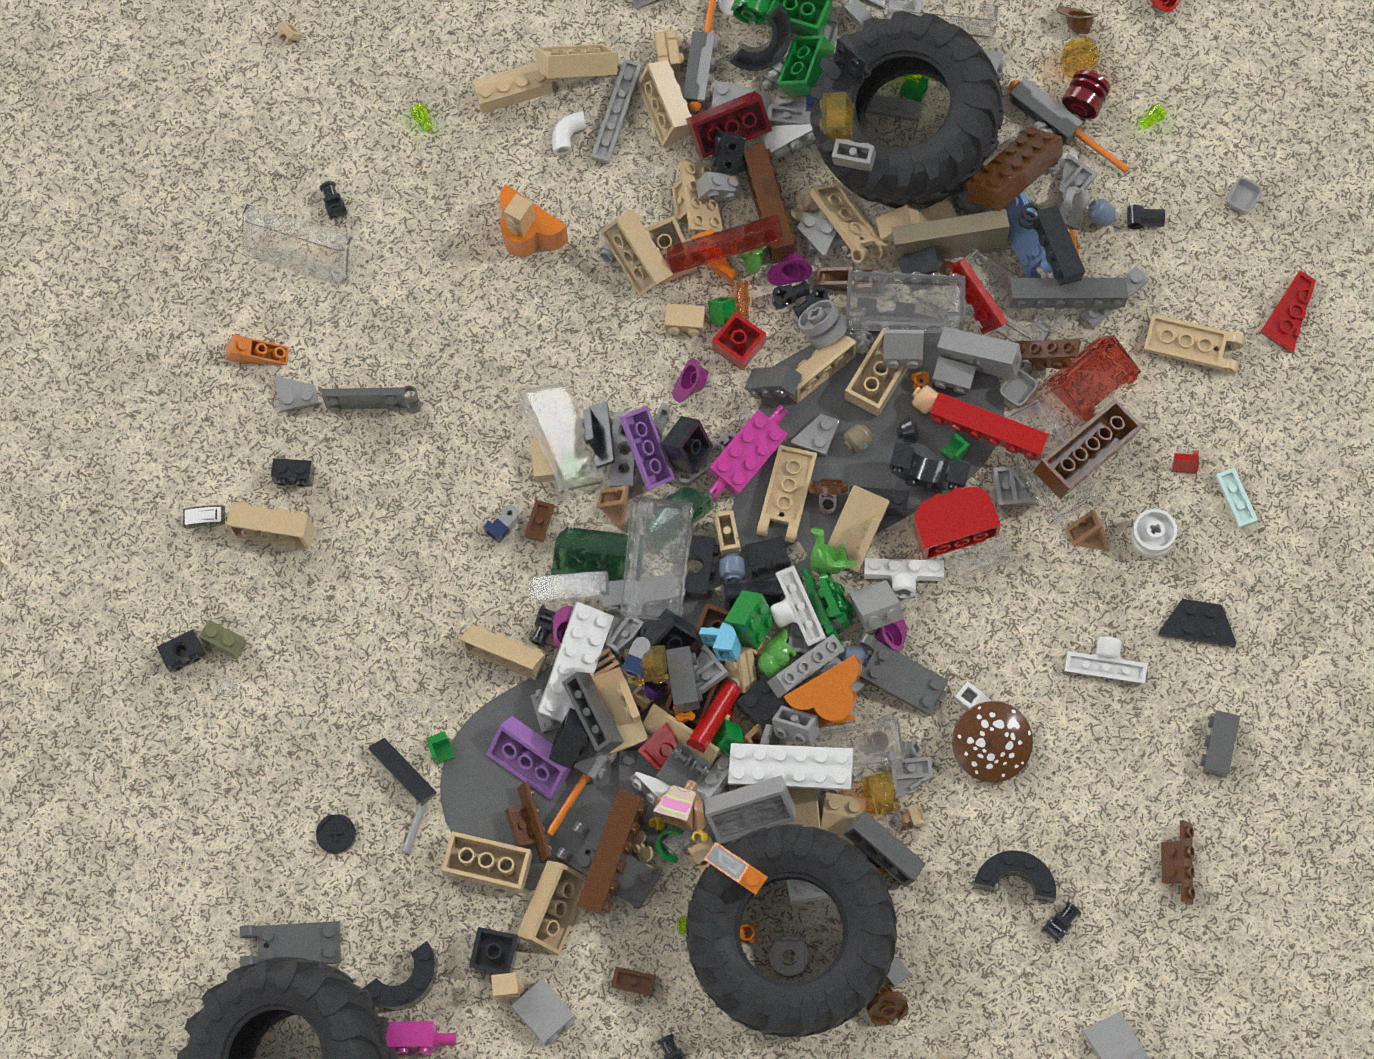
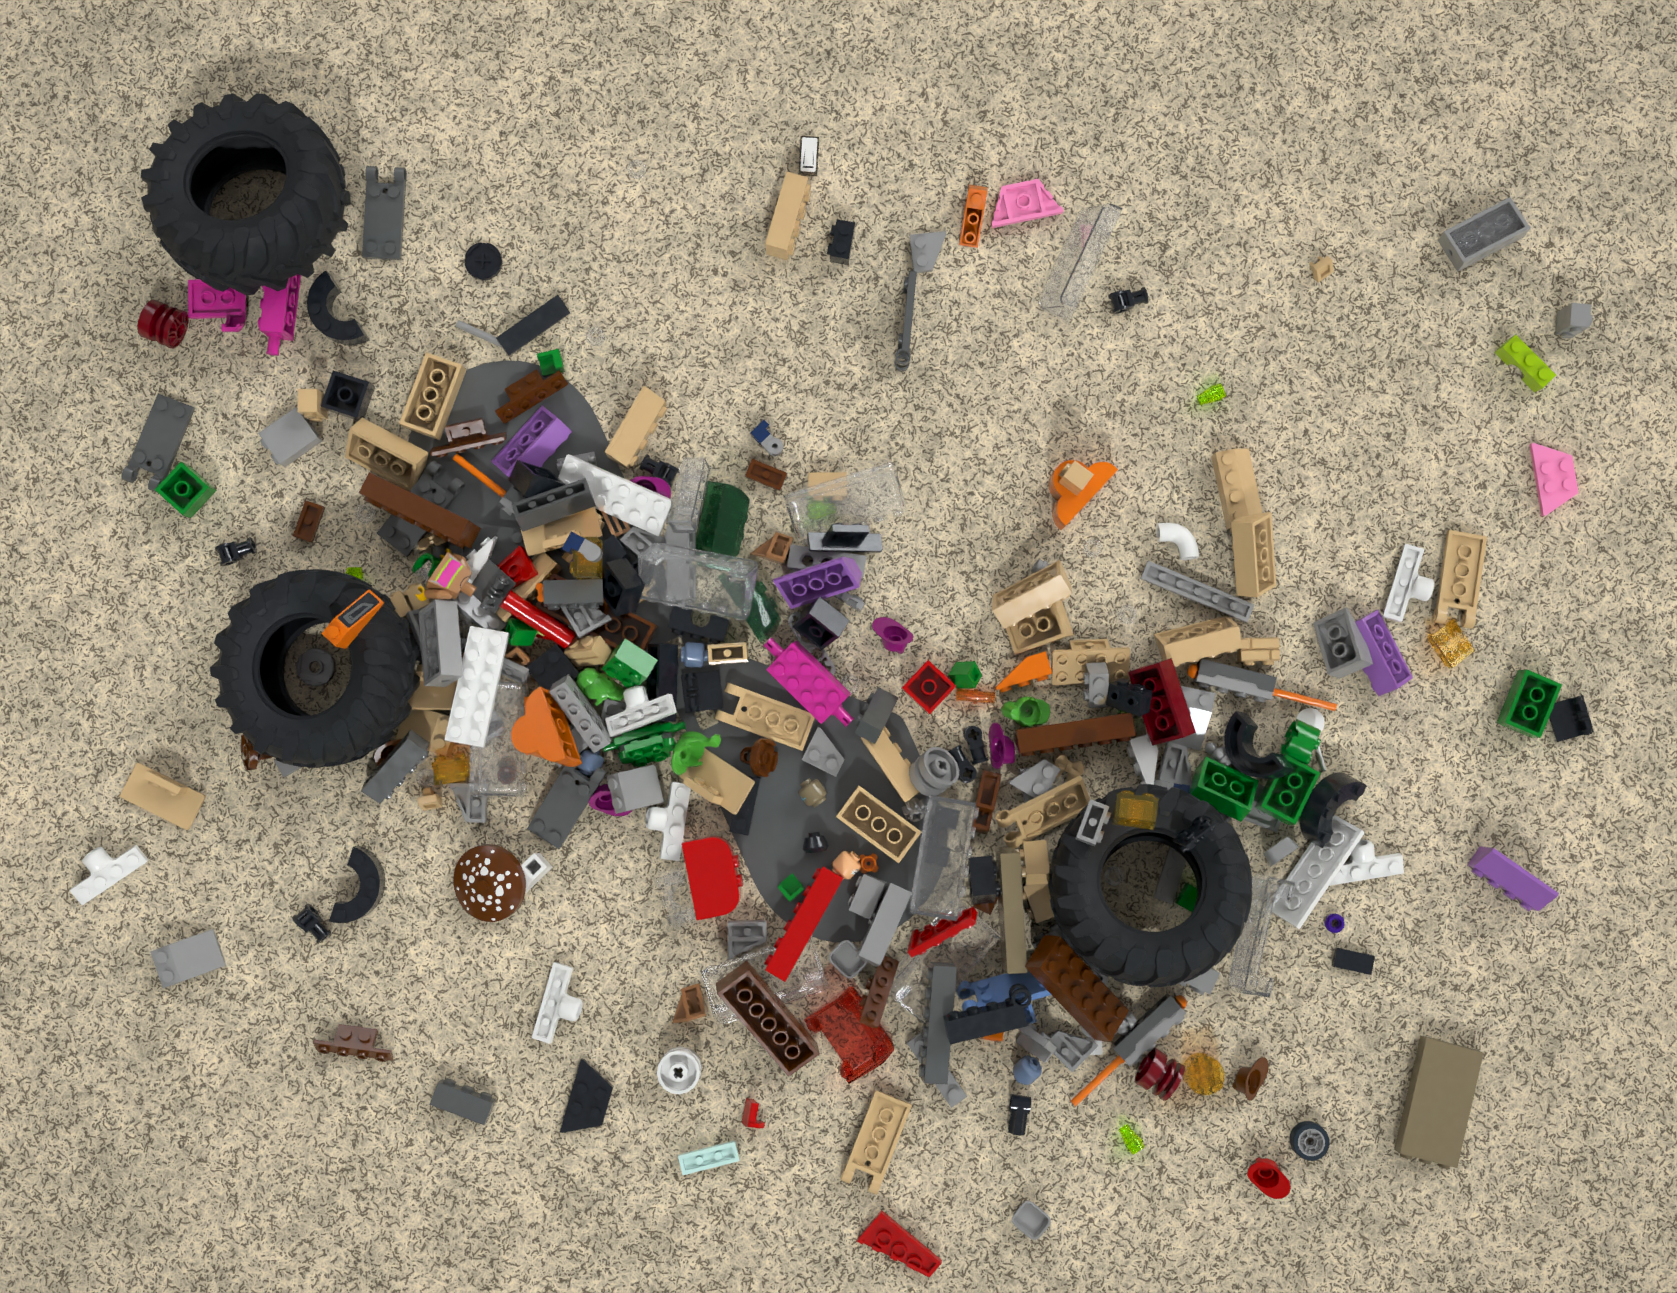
camera: 90 degrees right, 15 degrees up
black brick [157,629,206,672] -> none
olive brick [199,620,247,660] -> none
tan piece [664,303,706,336] -> none
clear red brick [667,214,783,274] -> none
medium azure brick [699,622,741,662] -> none
light grey brick [772,706,820,747] -> none
light grey slope [883,329,924,369] -> none
black brick [889,442,971,492] -> none
light grey bush [903,739,921,758] -> none
none -> reddish brown bracket [495,369,568,424]
none -> bright pink wing [991,179,1064,228]

